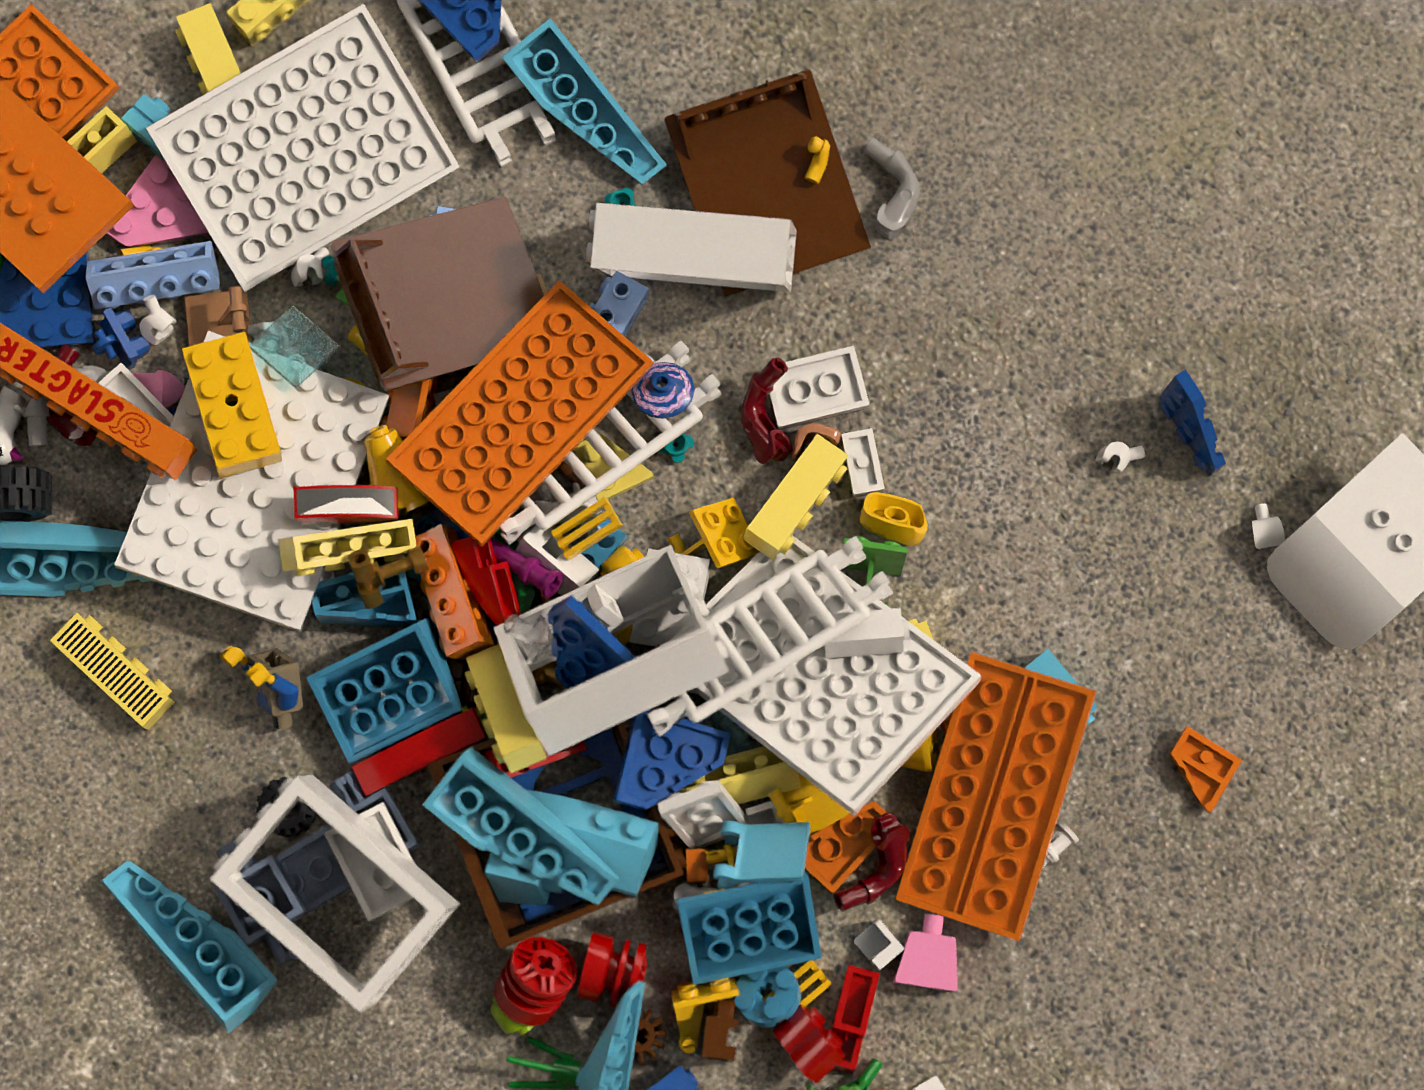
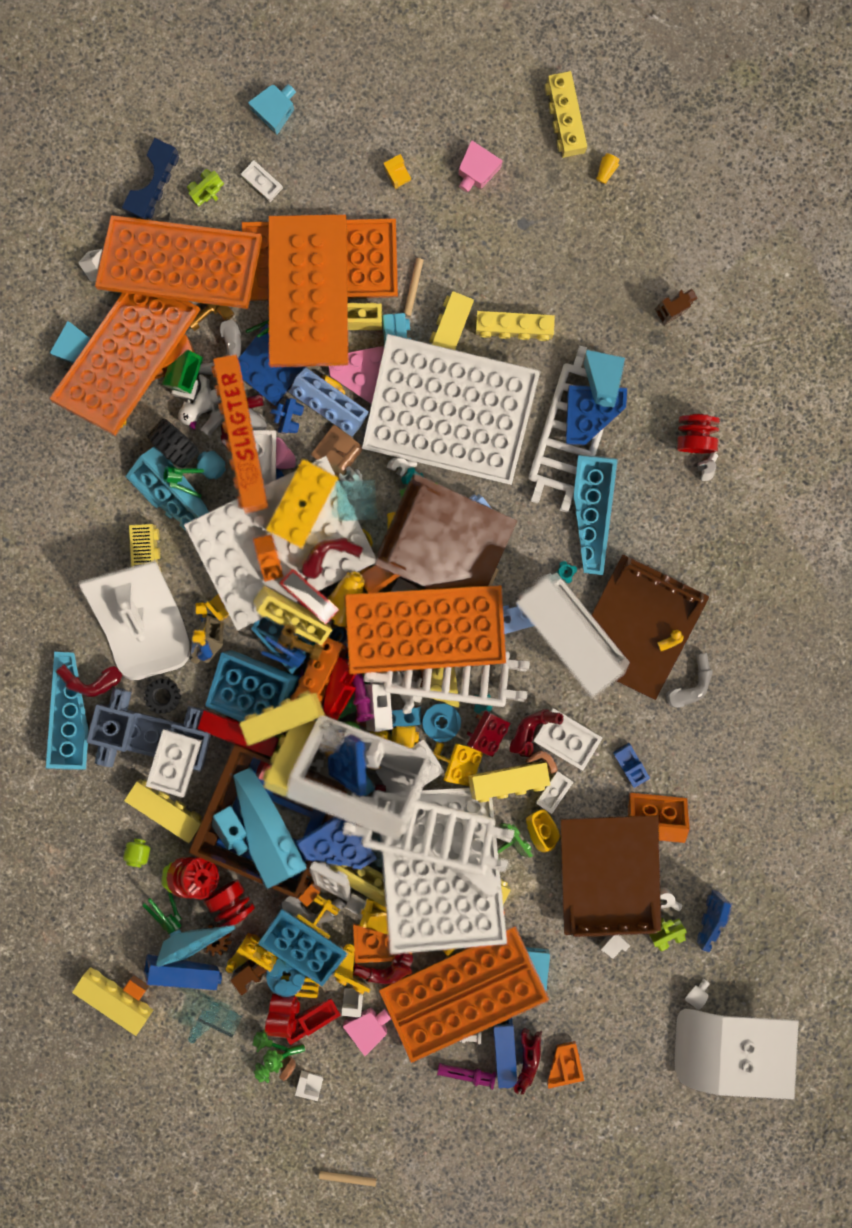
camera: 50 degrees right, 10 degrees up
white piece [140,295,177,345] -> none
white door [210,774,460,1012] -> none
medium azure wedge [423,747,619,905] -> none
yellow tile [551,497,623,560] -> none
dish [631,362,695,419] -> none
medium azure flag [713,820,810,889] -> none
none -> dark red piece [56,664,122,697]
none -> white door [79,560,191,680]
none -> lime head [123,838,150,868]
none -> light yellow brick [124,779,202,843]
none -> green plant [163,467,204,498]
none -> medium azure head [197,451,226,479]
none -> yellow panel [205,594,229,621]
none -> light yellow brick [240,691,324,745]
none -> orange slope [253,534,284,582]
none -> blue plant [261,631,307,668]
none -> dark red piece [302,537,363,579]
none -> yellow plate [333,944,371,994]
none -> tan bar [404,258,424,316]
none -> dark azure plate [423,703,461,742]
none -> magenta pin [437,1063,496,1090]
none -> dark red plate [467,711,511,757]
none -> blue slope [493,1018,517,1089]
none -> dark red piece [513,1028,543,1095]
none -> reddish brown door [560,815,661,937]
none -> white panel [598,935,630,959]
none -> blue slope [613,743,650,788]
none -> orange slope [628,793,690,843]
none -> lime hips [649,917,687,951]

